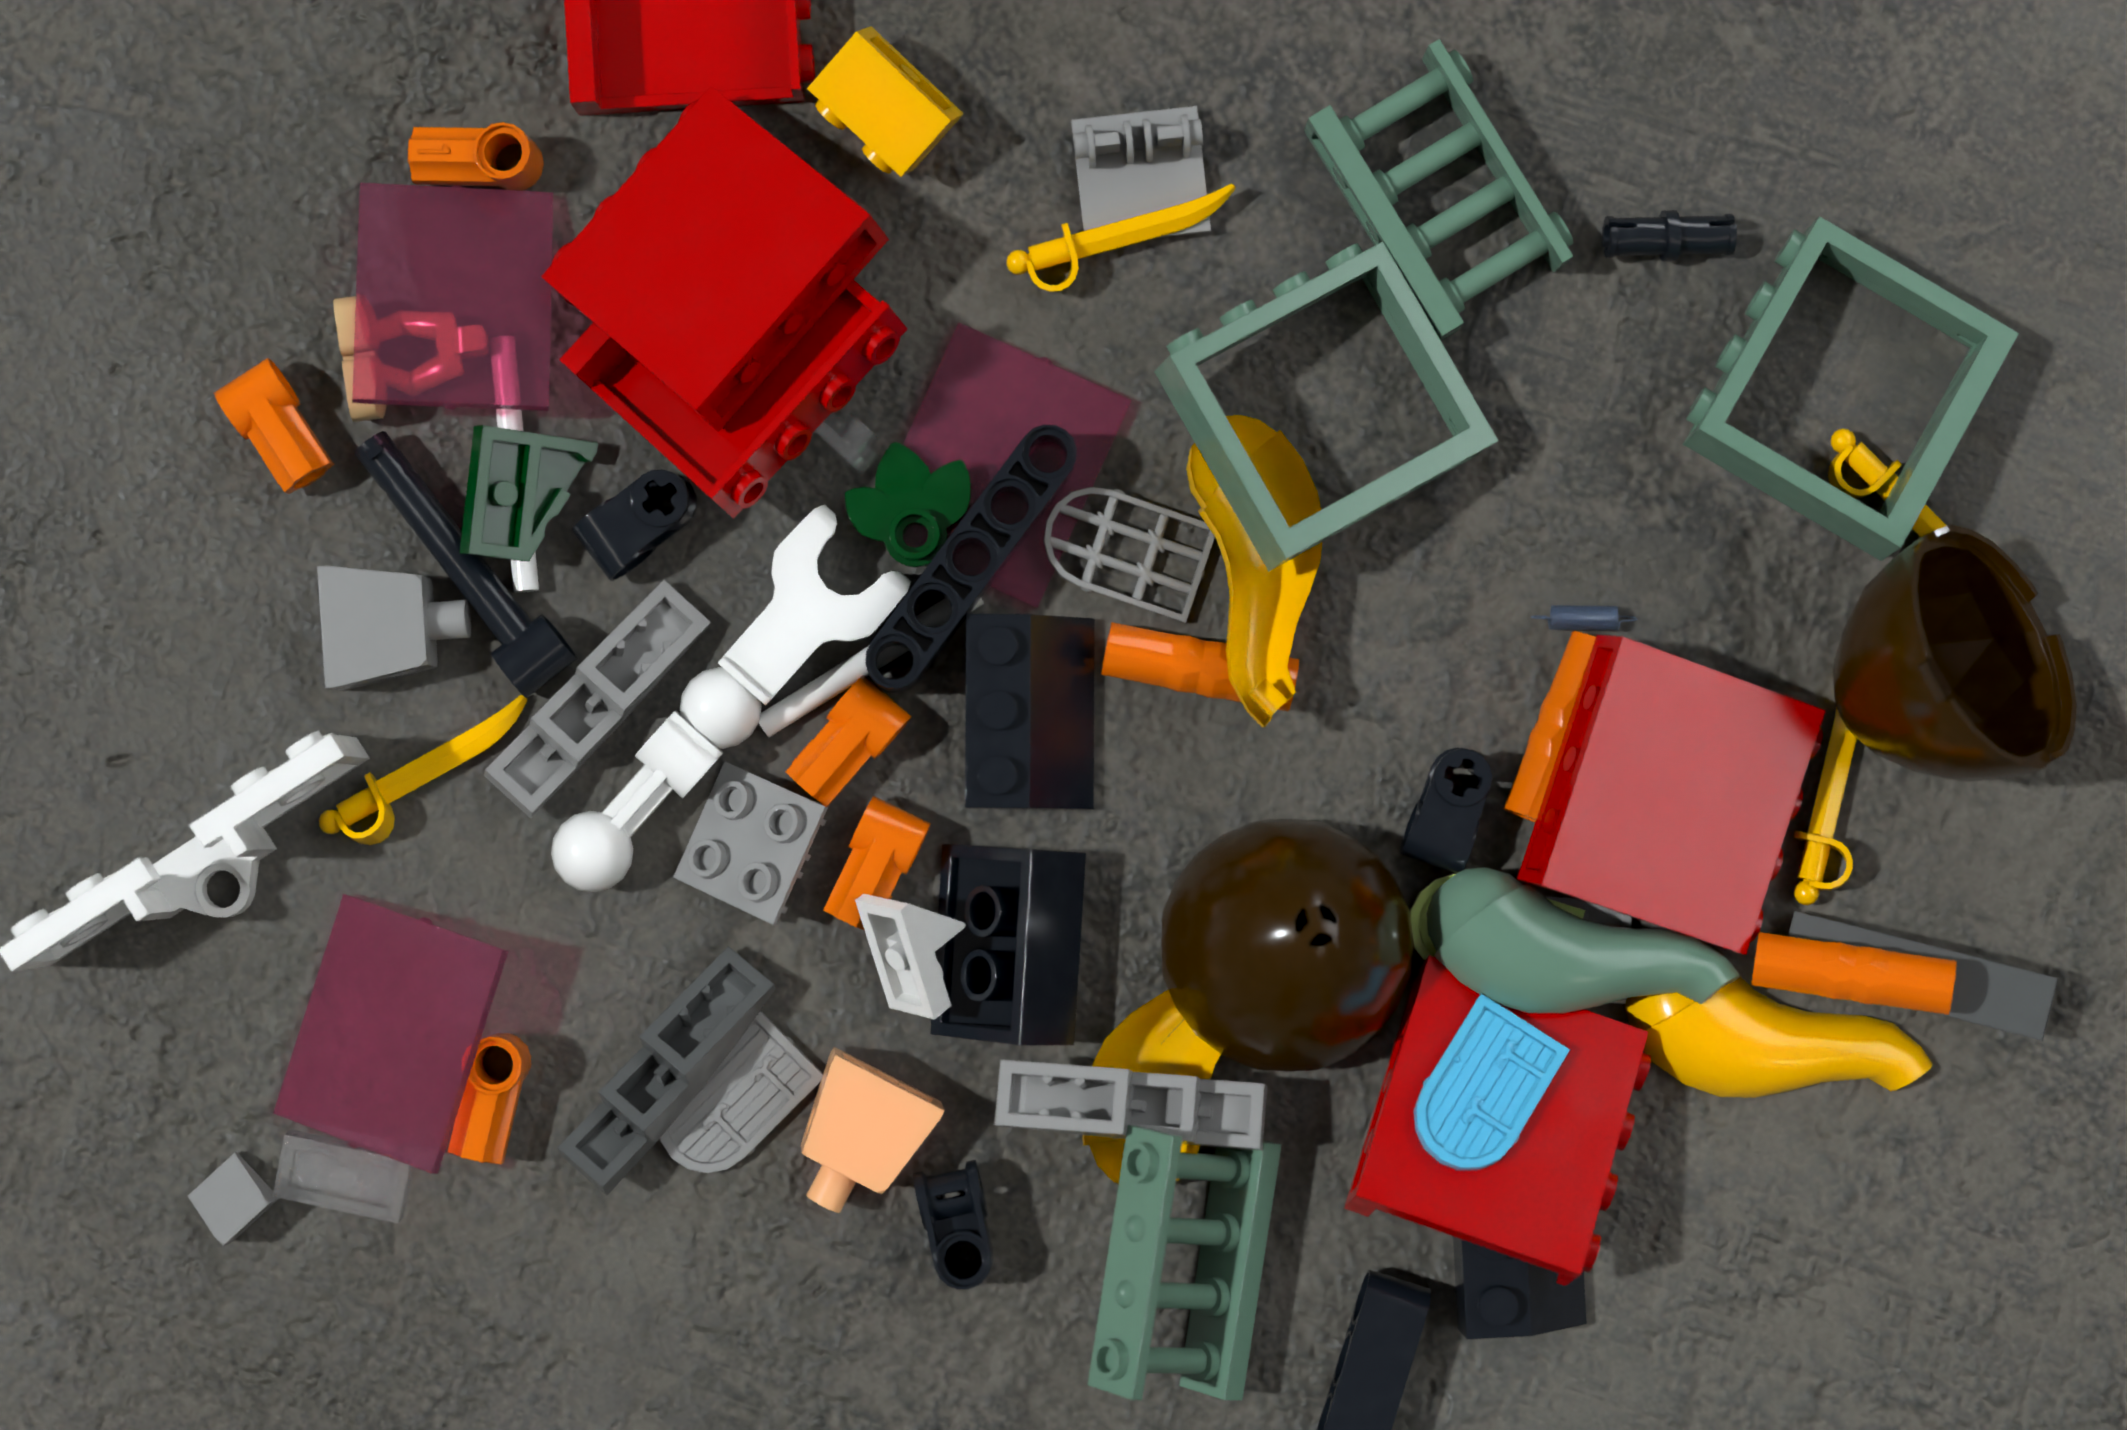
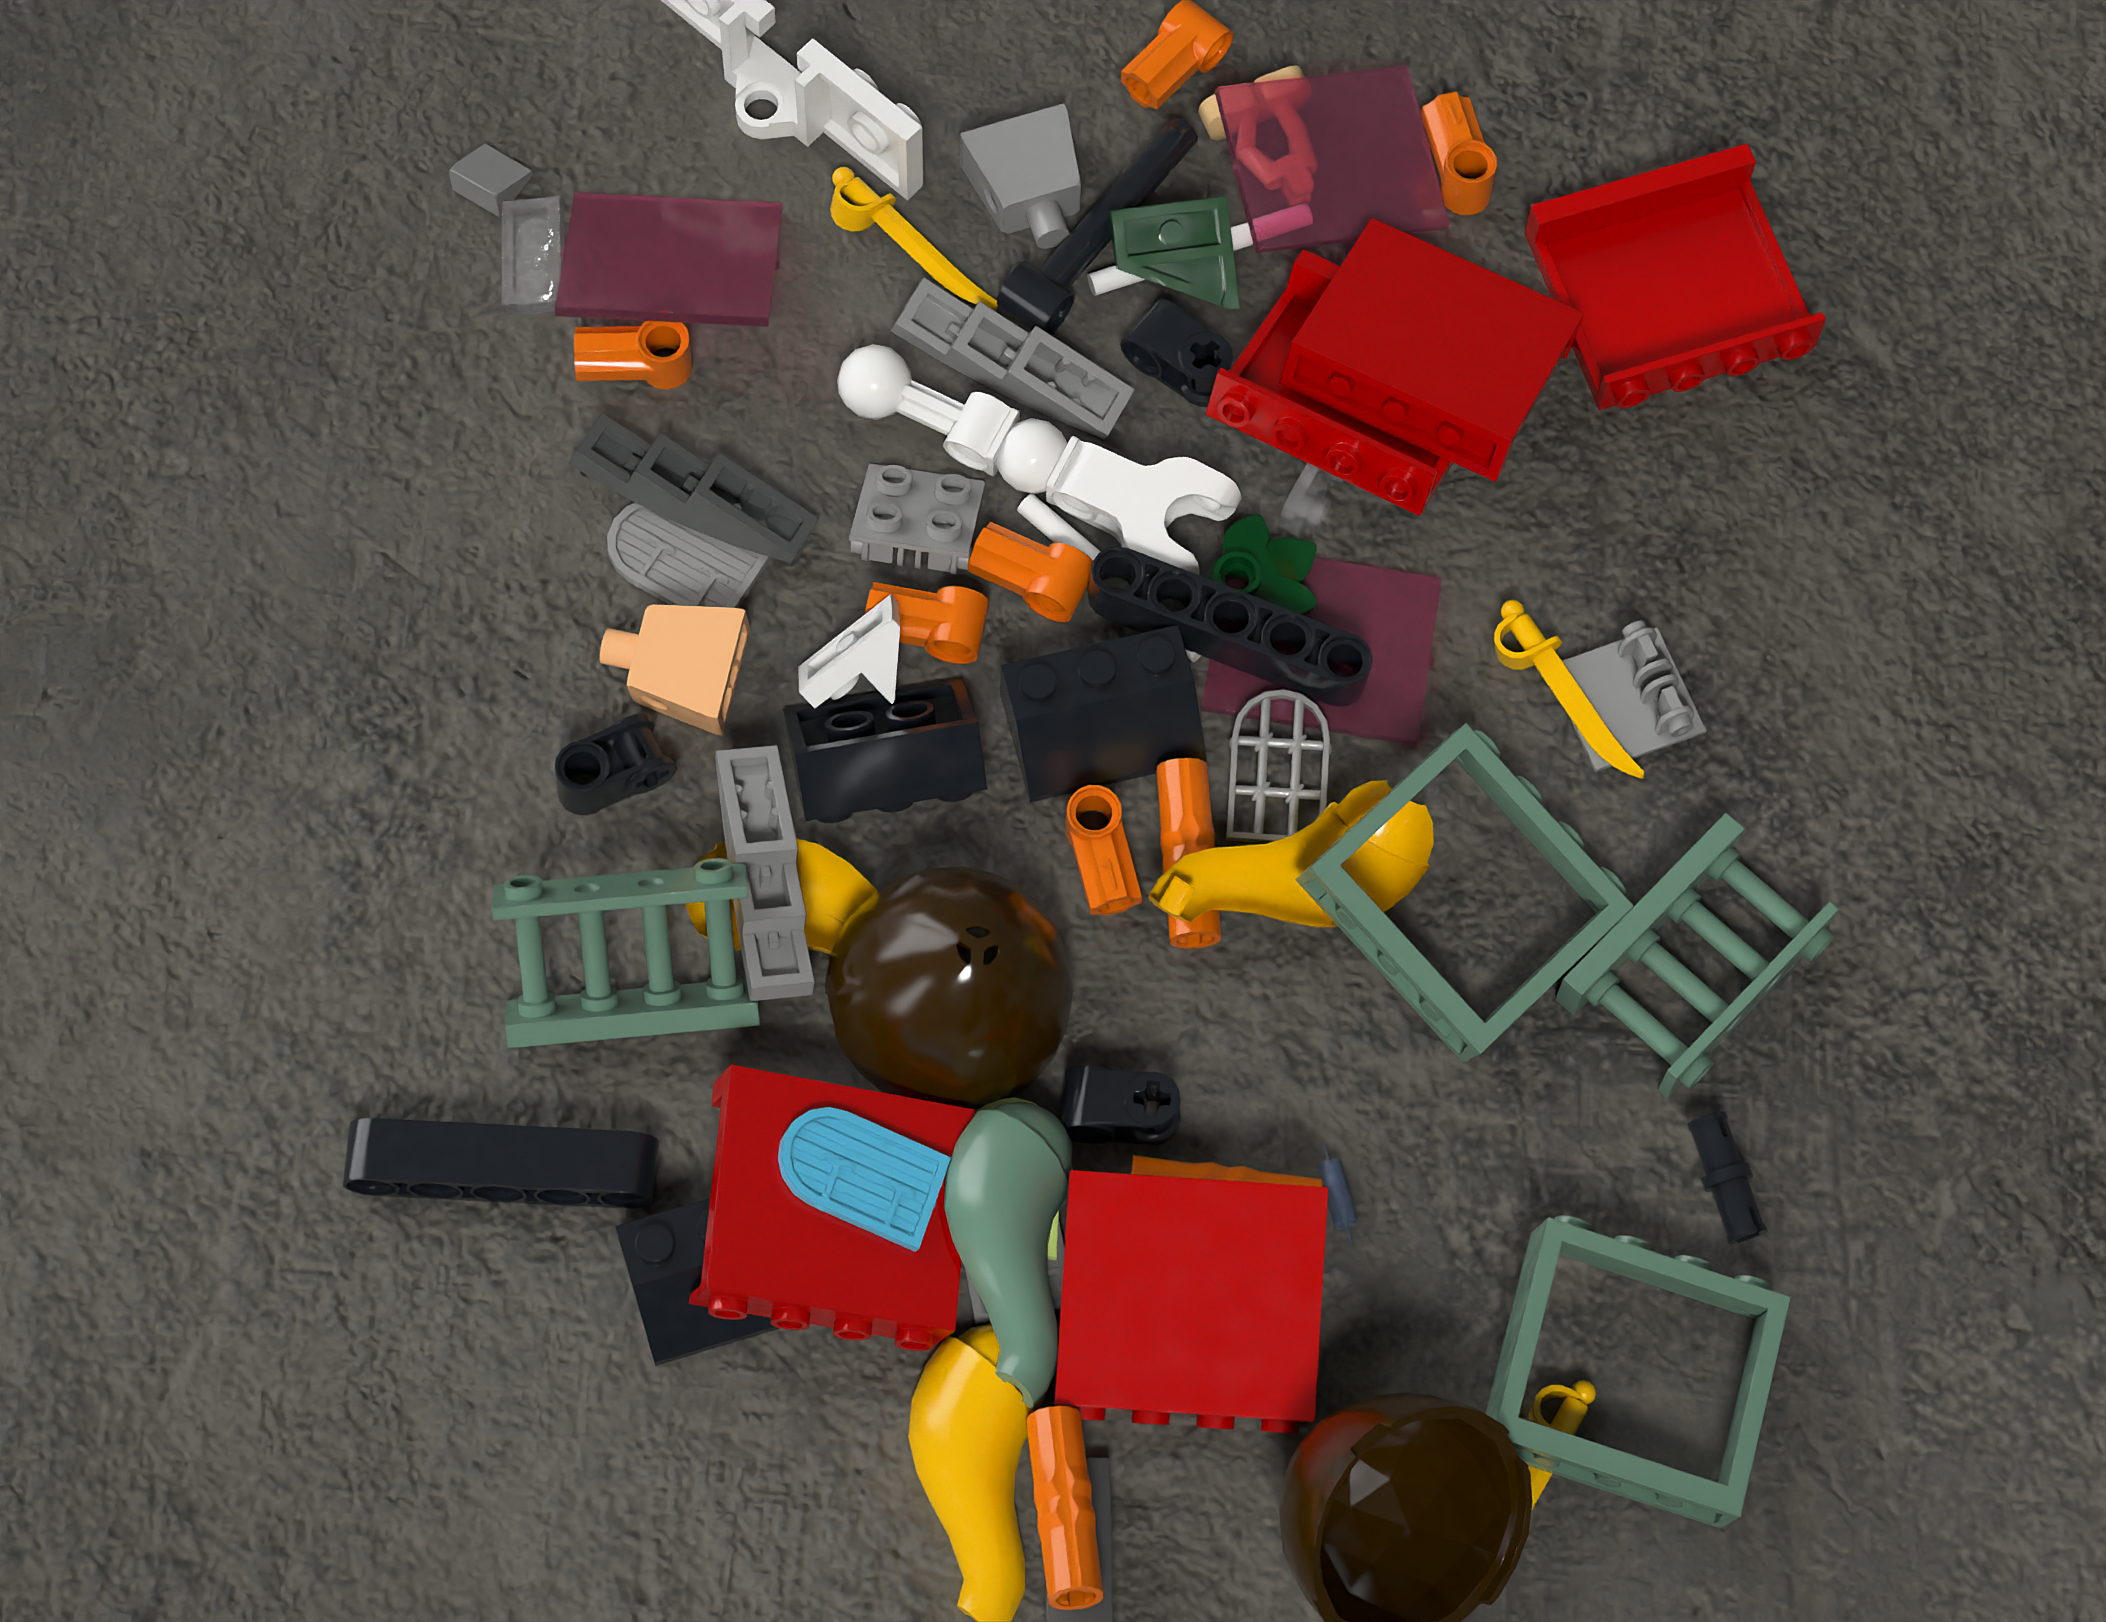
camera: 75 degrees right, 20 degrees down
yellow brick [807,26,964,177] -> none
yellow sword [1793,707,1857,905] -> none
none -> orange piece [1065,785,1142,916]

